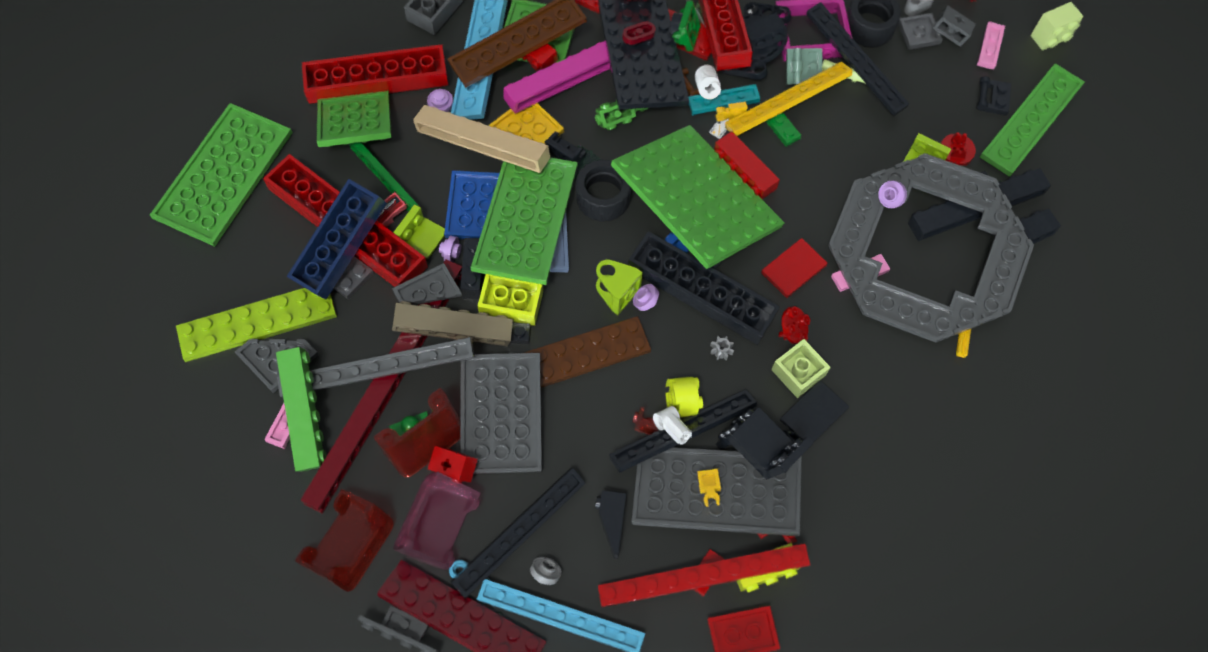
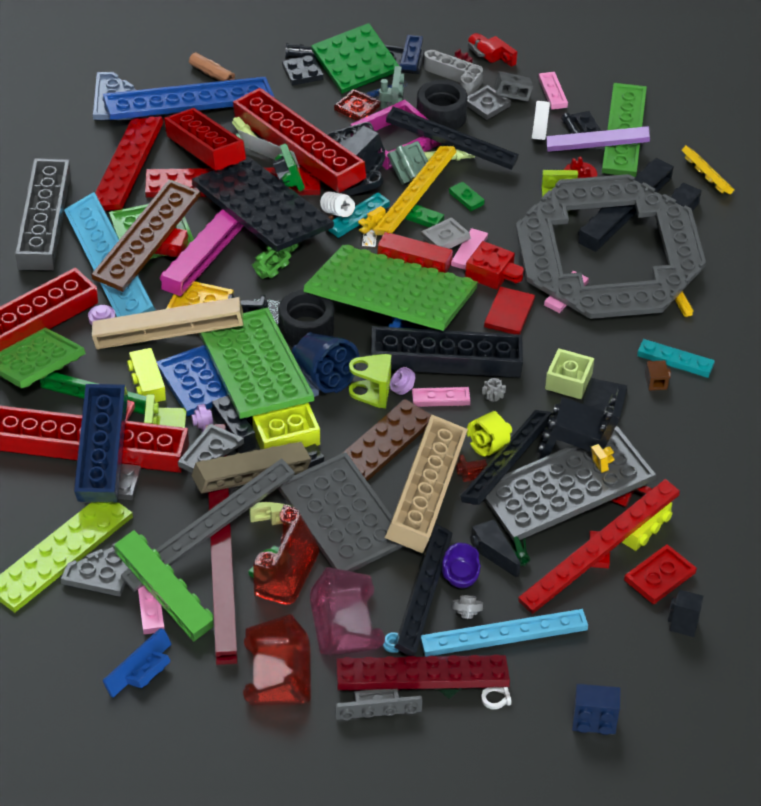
camera: 30 degrees left, 20 degrees down
red brick [428,446,478,484] -> none
dark red plate [622,21,656,45] -> none
white piece [653,406,692,445] -> none
yellow plate [697,469,721,507] -> none
red plate [779,306,810,345] -> none
lavender plate [878,181,907,208] -> none
yellowish green brick [1031,2,1083,51] -> none
none -> blue bracket [103,628,171,697]
none -> neon yellow brick [127,348,166,402]
none -> yellowish green slope [249,502,292,525]
none -> dark blue cone [292,332,359,393]
none -> tan brick [385,415,468,553]
none -> bright pink tile [412,387,470,407]
none -> light grey plate [421,217,471,249]
none -> dark purple piece [442,542,481,589]
none -> green plate [449,181,485,211]
none -> bright pink tile [451,228,488,270]
none -> red brick [465,241,524,290]
none -> dark green piece [511,536,530,566]
none -> white sticker [532,101,550,140]
none -> tile [547,126,650,152]
none -> yellow tile [591,444,614,473]
none -> teal plate [637,339,715,378]
none -> reddish brown brick [645,360,671,391]
none -> yellow plate [682,145,735,195]

